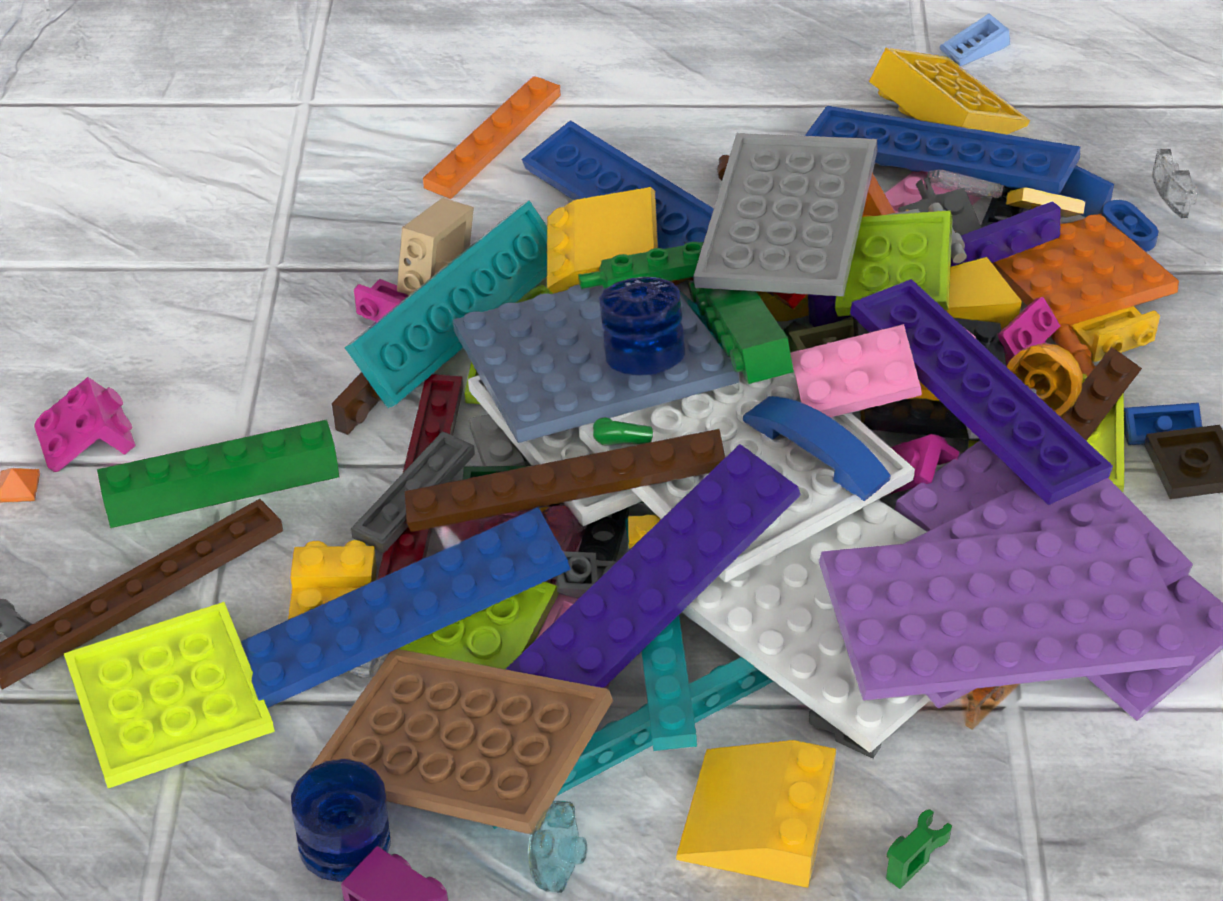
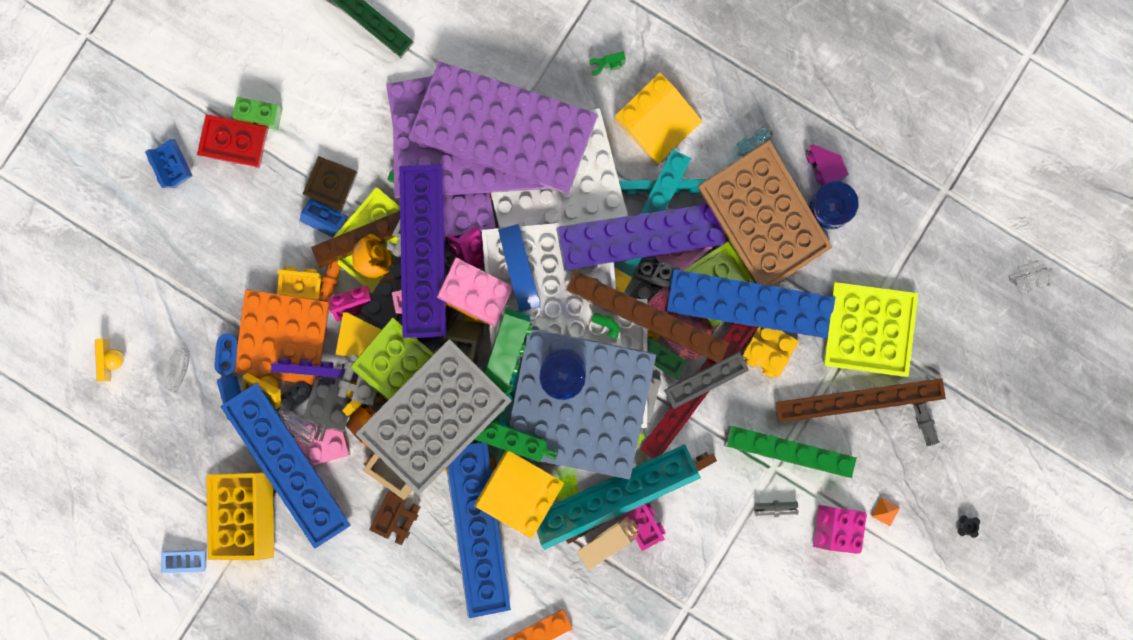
camera: 150 degrees left, 40 degrees up
none -> dark grey pin [754,500,799,517]

